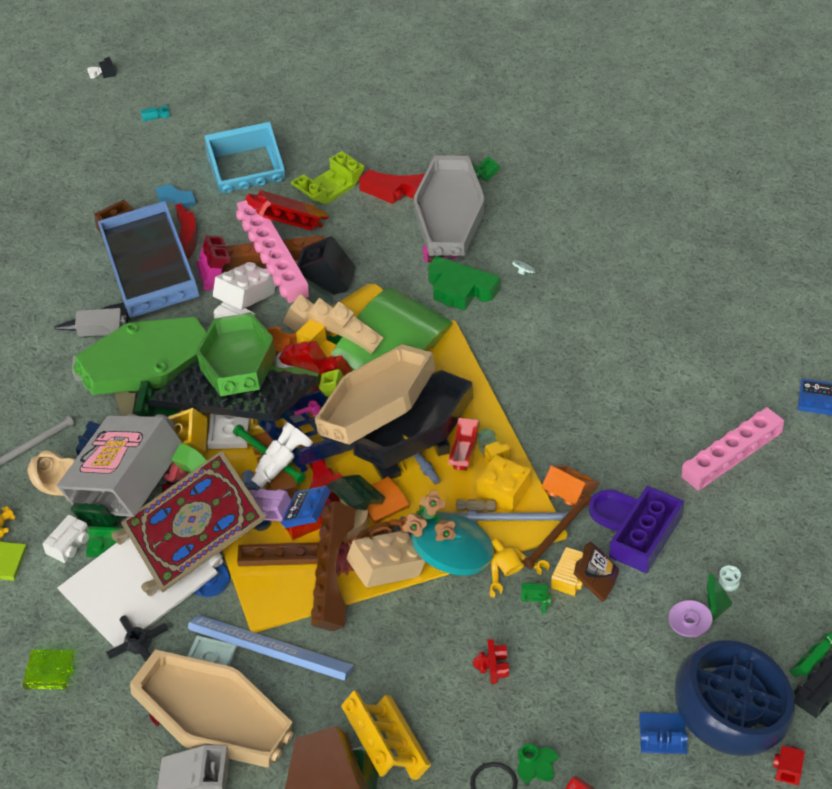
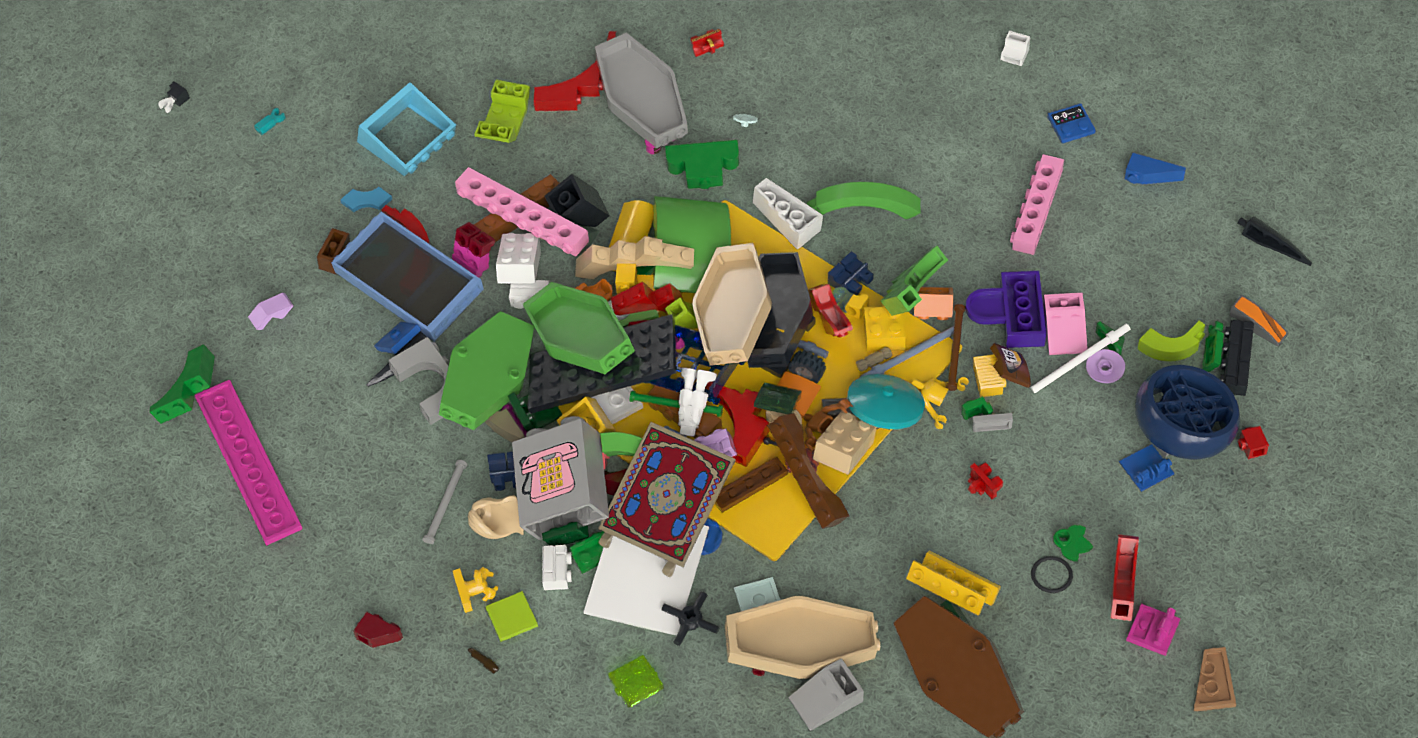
camera: 30 degrees left, 10 degrees up
light blue tile [188,615,354,680] -> none
red hinge [245,190,329,231] -> none
blue plate [281,486,331,528] -> none
medium nougat plant [403,490,456,541] -> none
green bracket [472,156,501,181] -> none
light aqua wheel [718,565,741,591] -> none
none -> lavender slope [248,293,293,330]
none -> blue plate [374,321,421,354]
none -> red hips [690,29,724,57]
none -> white wedge [753,178,823,250]
none -> black wheel [788,350,826,384]
none -> bright green arch [807,182,921,219]
none -> dark blue hips [828,251,874,295]
none -> bright green arch [880,246,948,316]
none -> light grey tile [972,413,1013,432]
none -> white piece [1001,31,1030,66]
none -> white bar [1030,323,1131,394]
none -> bright pink slope [1043,293,1087,355]
none -> lime arch [1137,320,1205,361]

